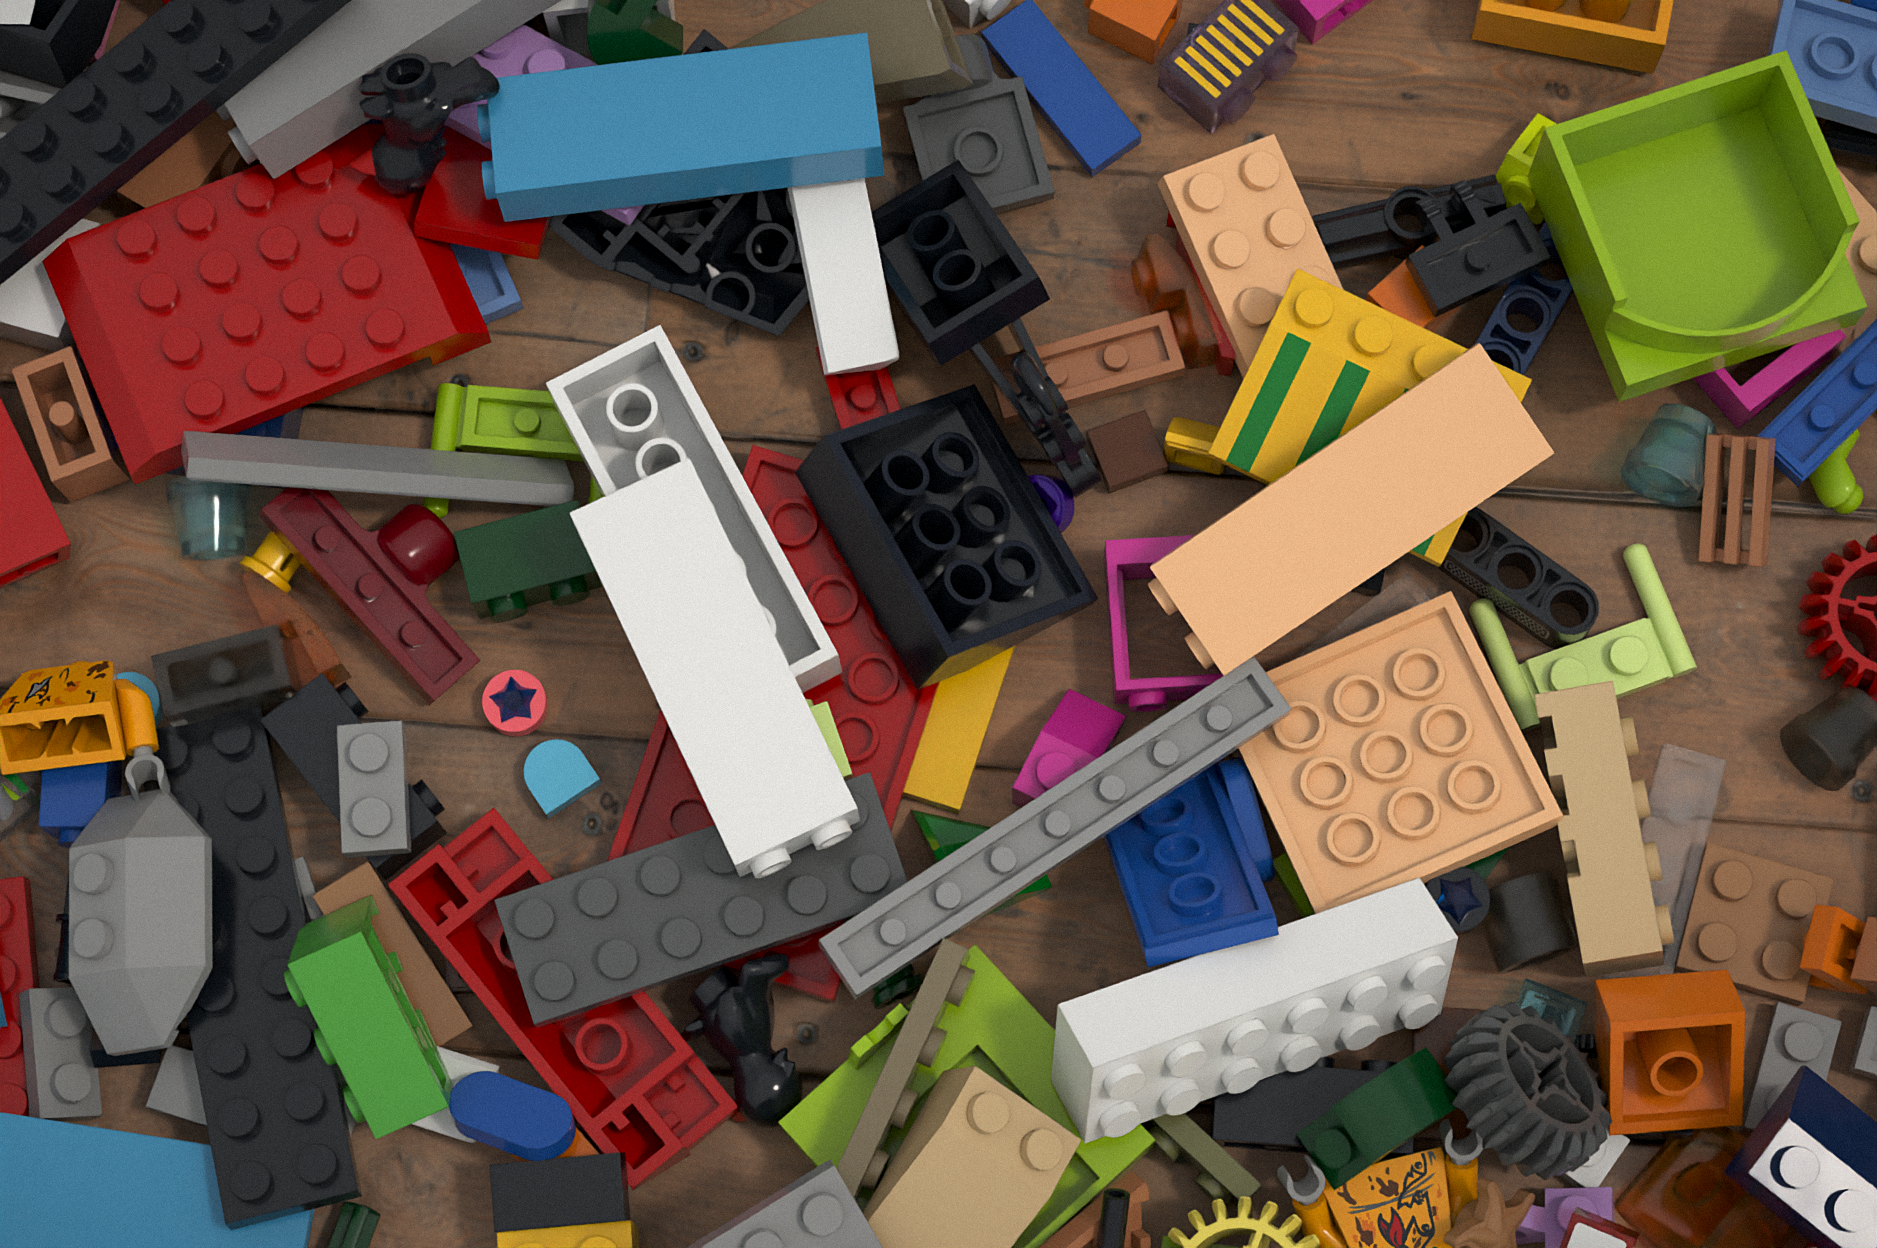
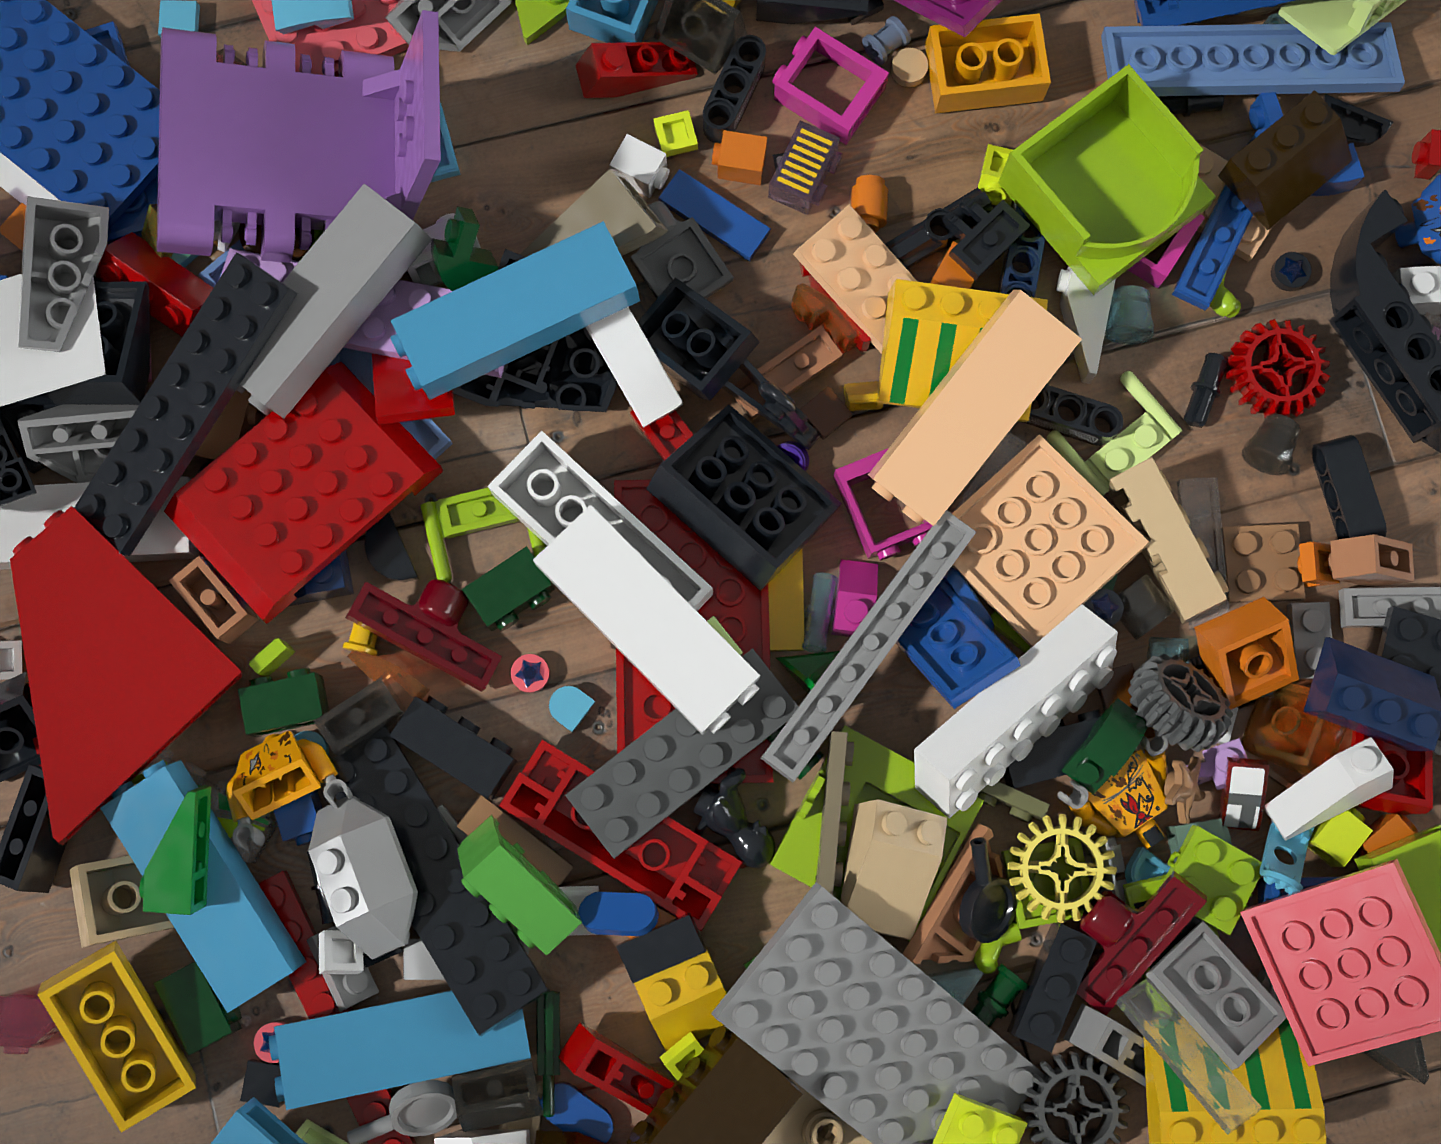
camera: 25 degrees left, 5 degrees up
clear light blue piece [166,476,251,561] -> none
light grey tile [181,431,575,506] -> none
light grey plate [337,720,411,858] -> none
black animal [349,53,500,195] -> none
nougat tile [1698,433,1776,567] -> none
none -> dark green brick [238,668,331,737]
none -> lime tile [249,638,295,677]
none -> white plate [319,930,364,974]
none -> black tile [364,511,419,582]
none -> clear light blue pin [802,573,838,653]
none -> orange brick [851,175,888,233]
none -> white slope [1056,267,1116,384]
none -> black axle [1184,353,1228,428]

